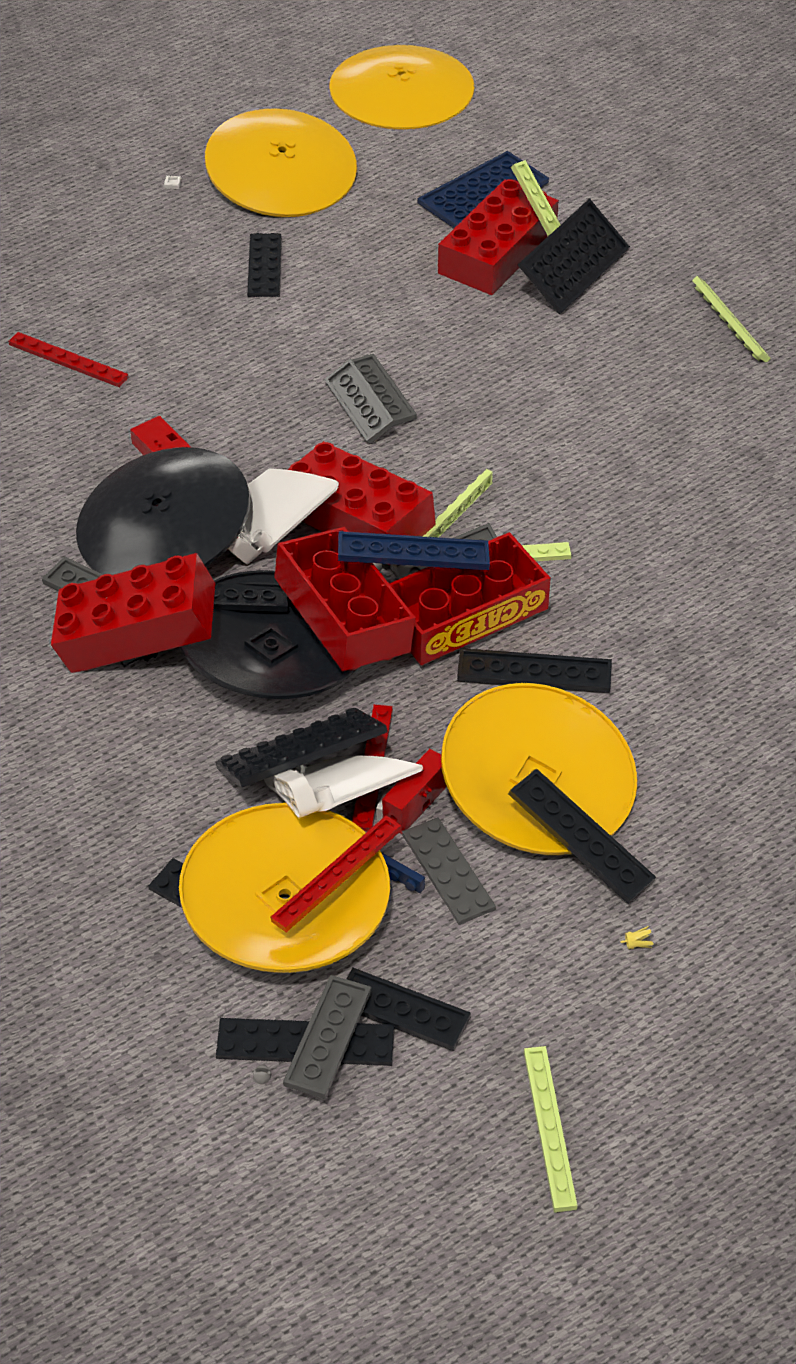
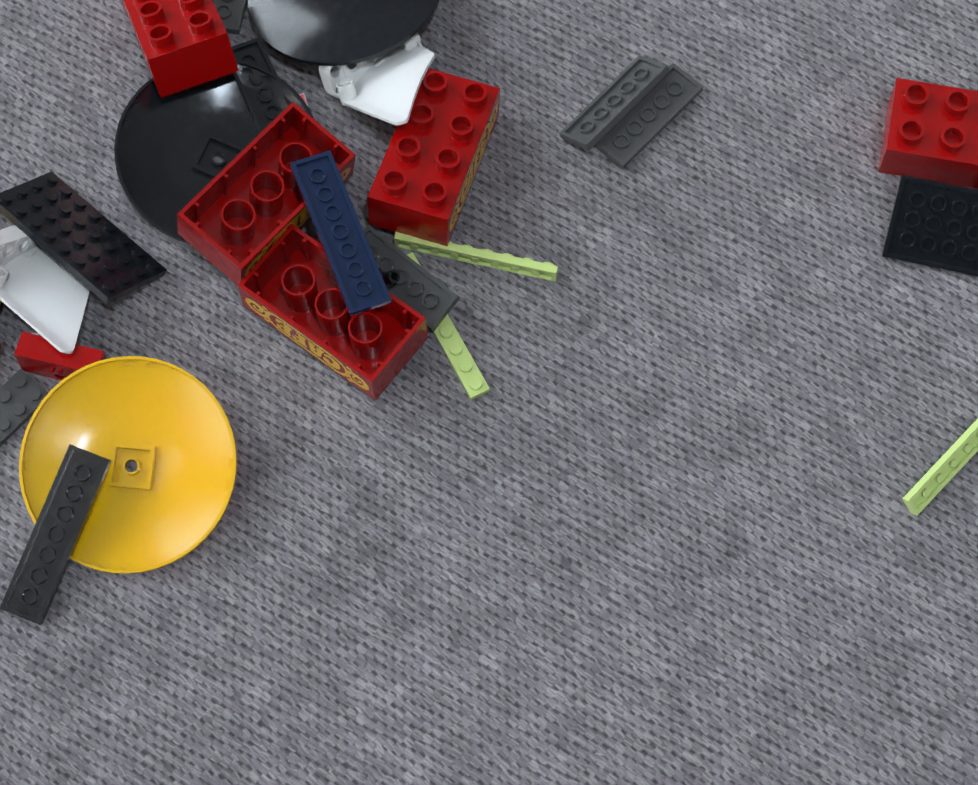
camera: 70 degrees right, 20 degrees up
red plate [352,704,393,832] -> none
black plate [457,648,612,693] -> none

